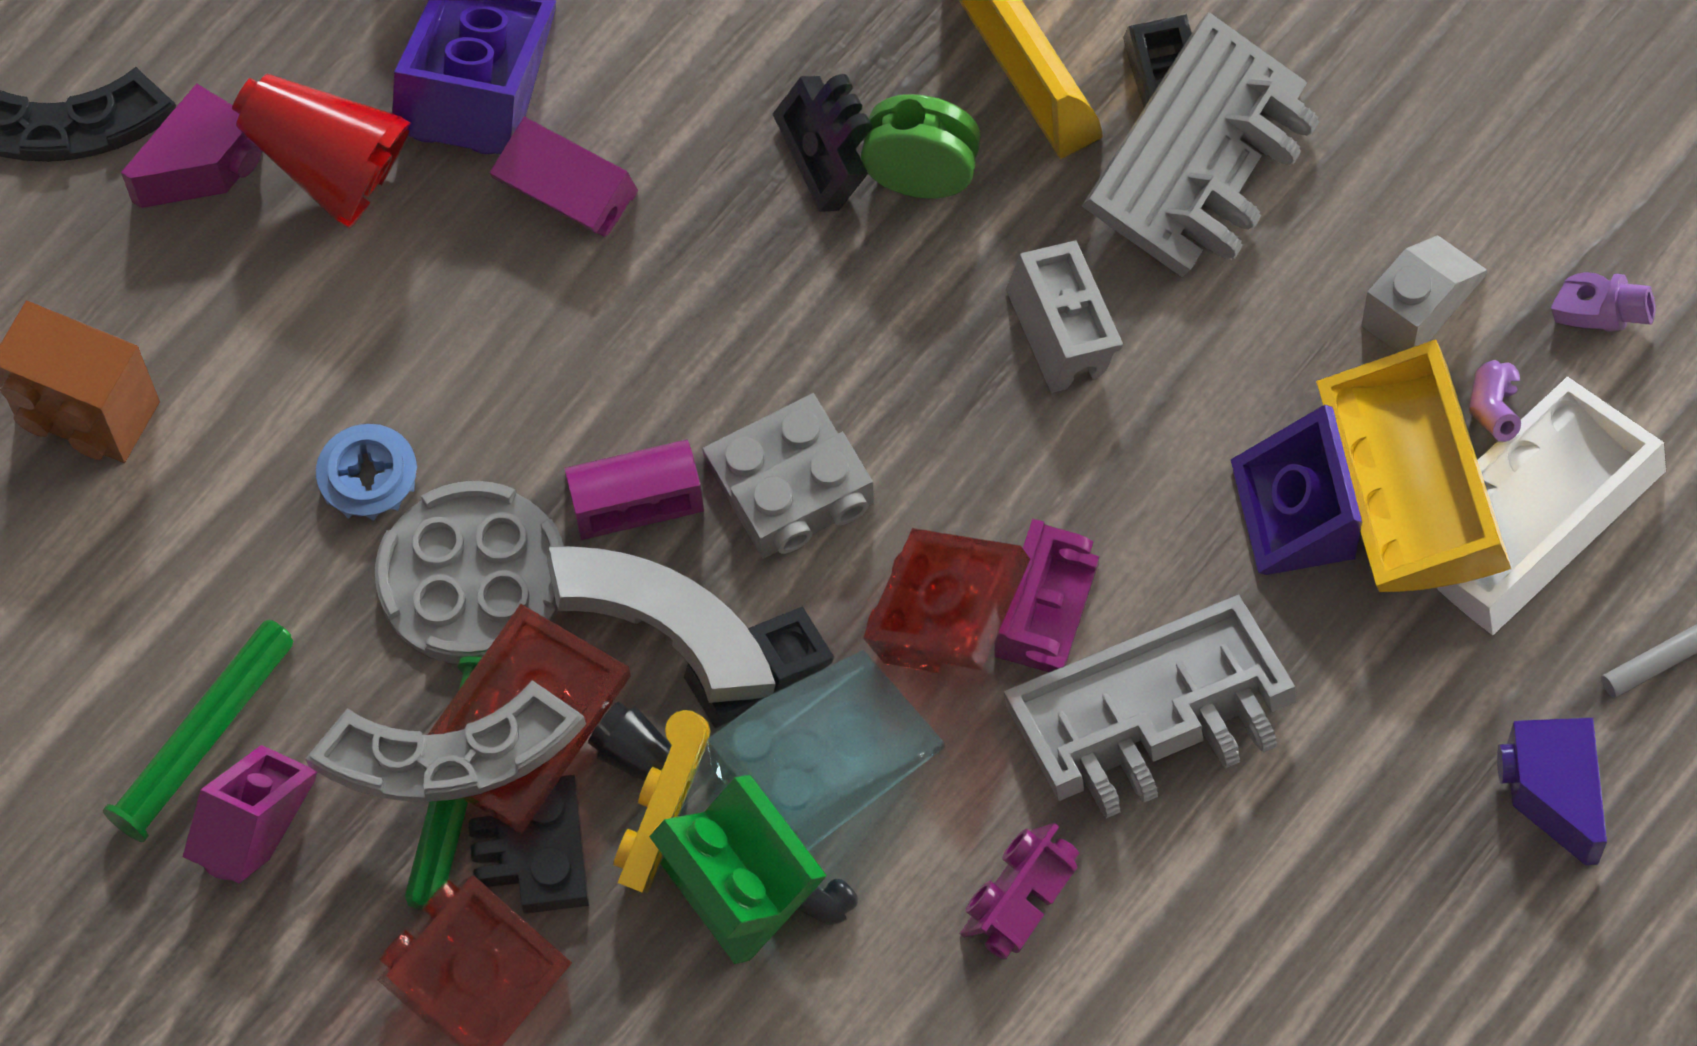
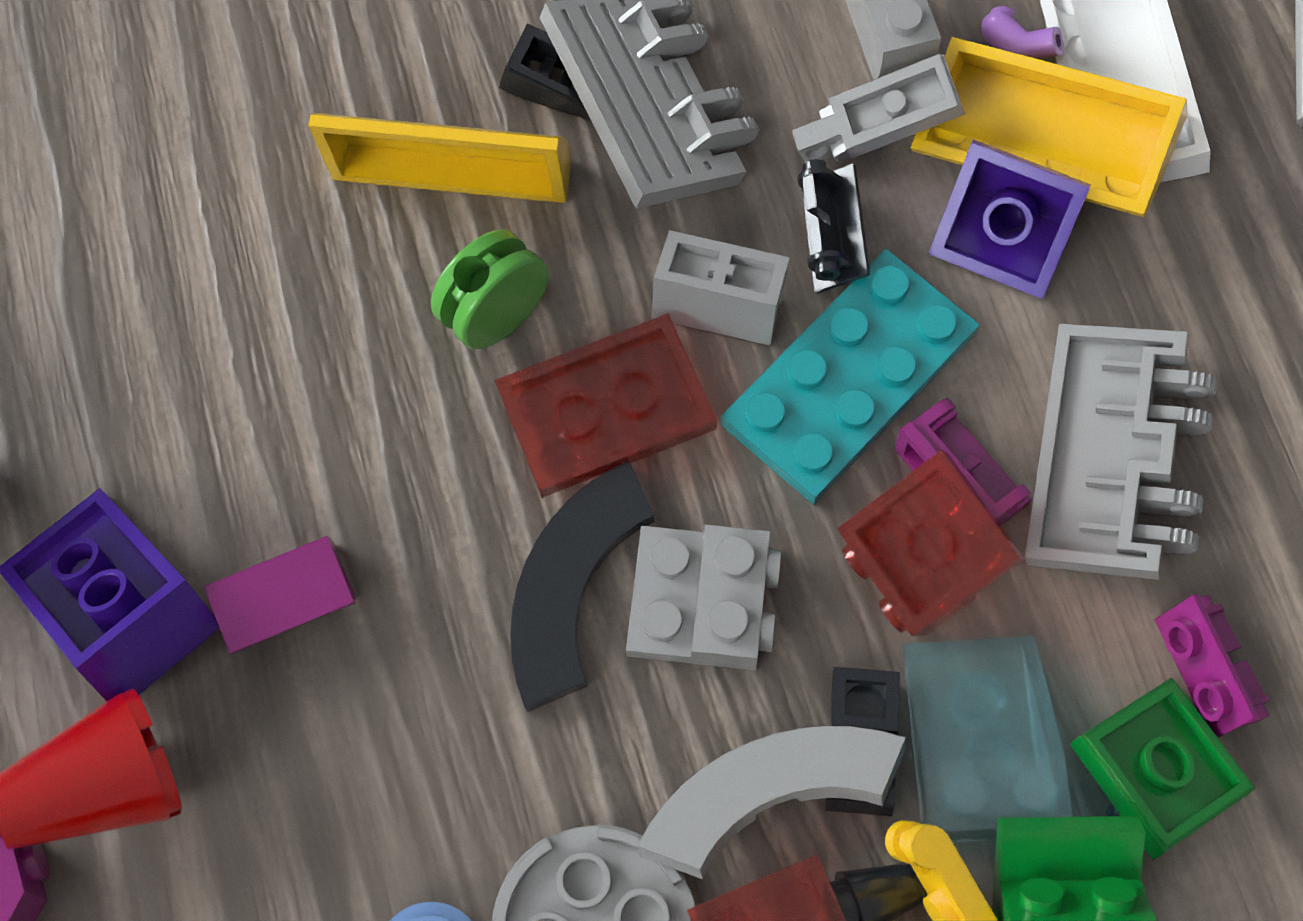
camera: 55 degrees left, 5 degrees up
magenta brick [564,439,704,540] -> none
black hinge [772,74,872,212] -> none
none -> clear red plate [494,313,717,498]
none -> black tile [510,460,655,712]
none -> teal plate [720,249,980,506]
none -> light grey hinge [792,54,965,162]
none -> black hinge [797,159,870,294]
none -> green tile [1070,677,1256,860]

